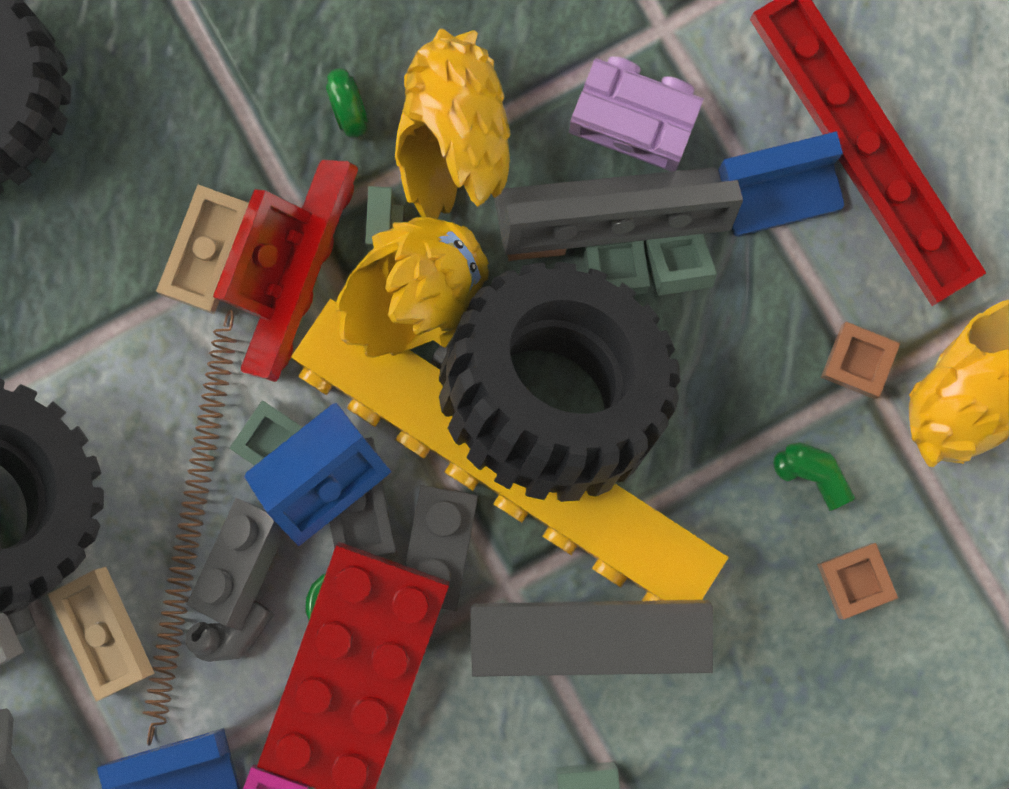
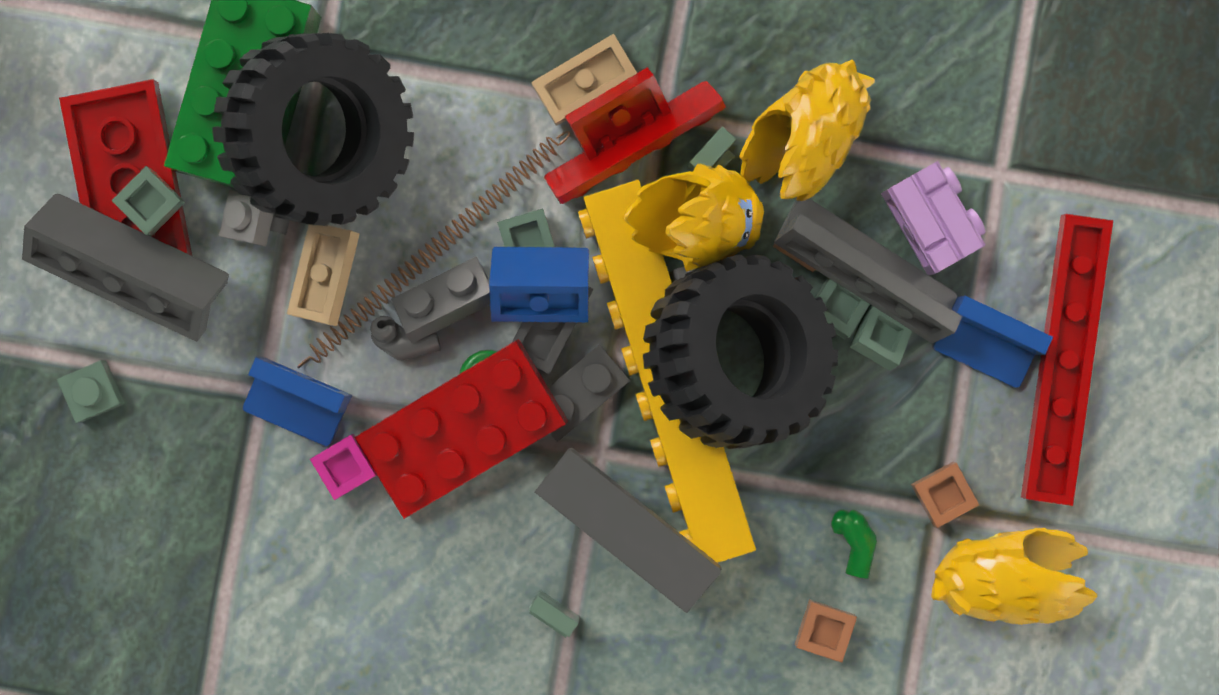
camera: 40 degrees right, 5 degrees up
green piece [326,68,368,139] -> none

